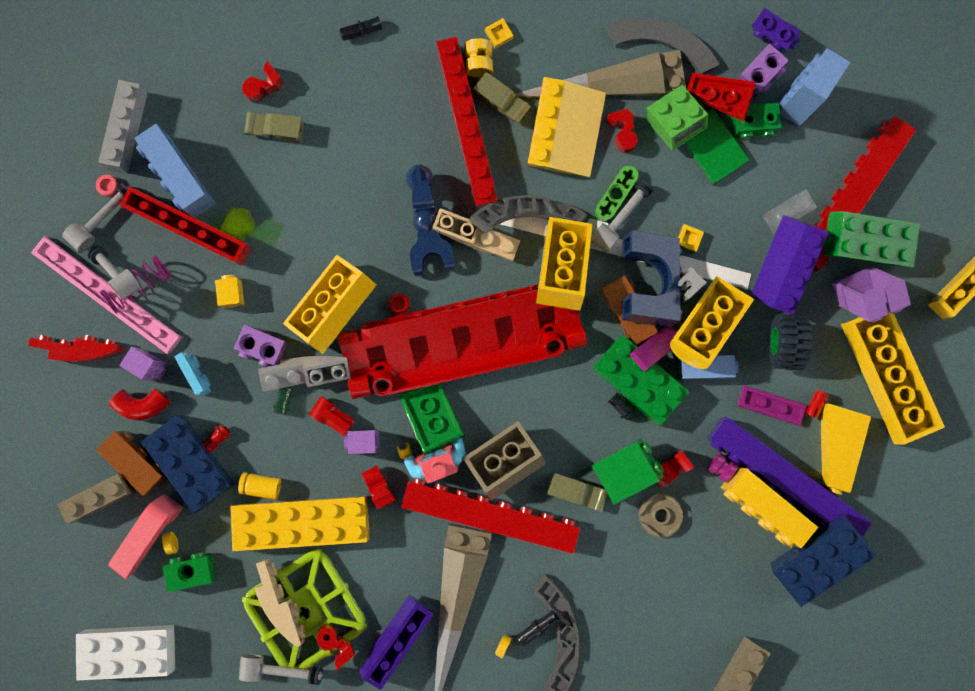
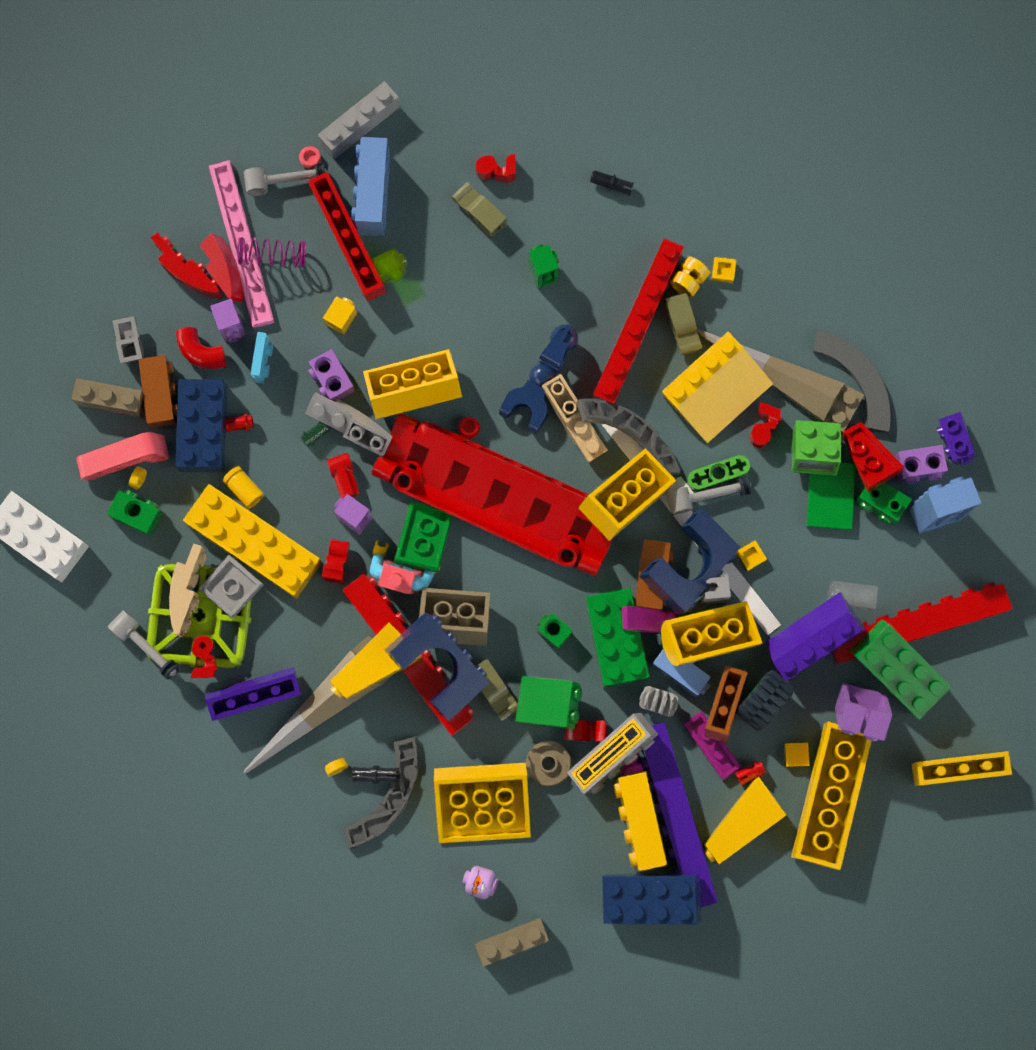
camera: 40 degrees right, 5 degrees down
light grey piece [88,245,141,300] -> none
black pin [608,392,635,420] -> none
none -> light grey brick [112,316,144,364]
none -> light grey tile [199,555,263,619]
none -> red slope [200,233,243,303]
none -> yellow slope [330,623,422,699]
none -> dark blue arch [384,613,489,721]
none -> yellow slope [434,763,531,843]
none -> lavender head [462,866,498,900]
none -> green brick [528,244,560,289]
none -> green brick [537,613,573,650]
none -> brick [567,713,658,794]
none -> light grey gear [639,686,679,717]
none -> dark orange brick [705,666,748,743]
none -> yellow tile [784,743,809,767]

